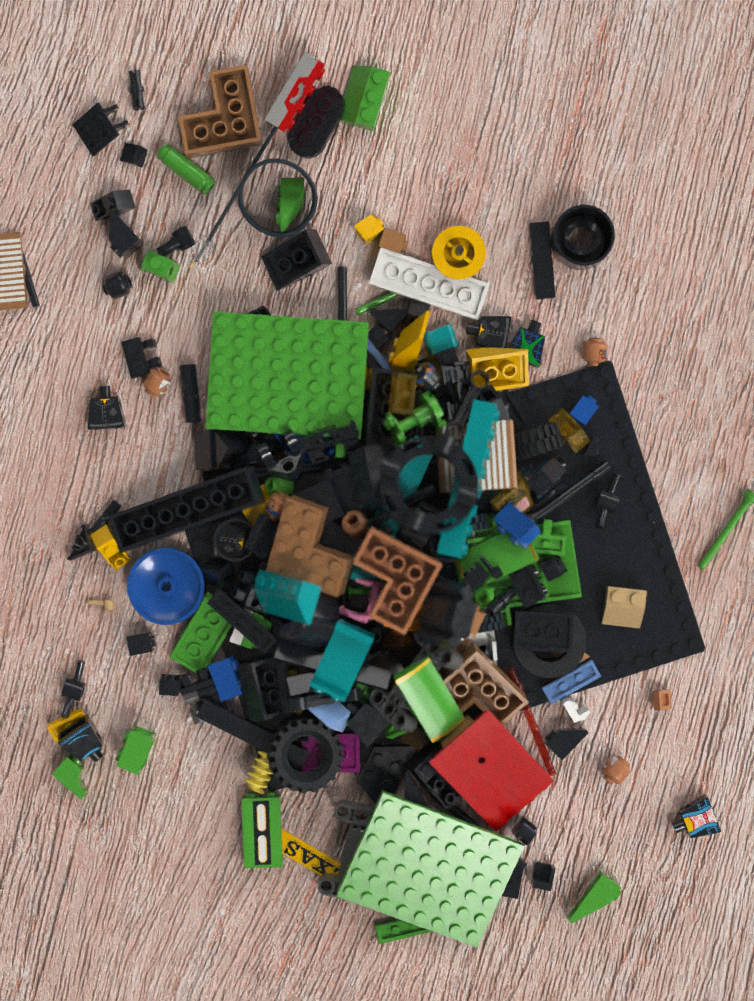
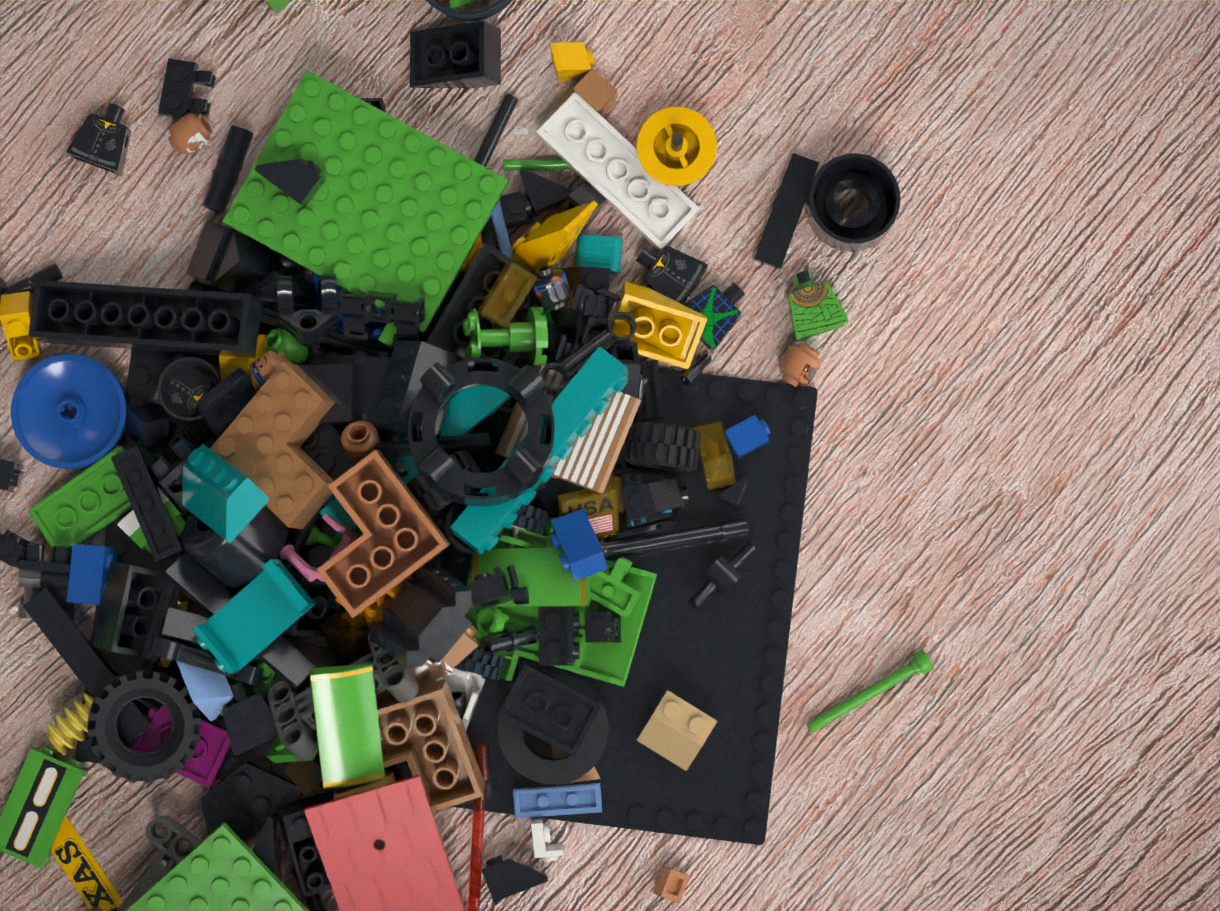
camera: 20 degrees right, 5 degrees down
none -> black slope [254,159,325,208]
none -> black pin [680,354,712,386]
none -> bright green torso [787,270,849,343]

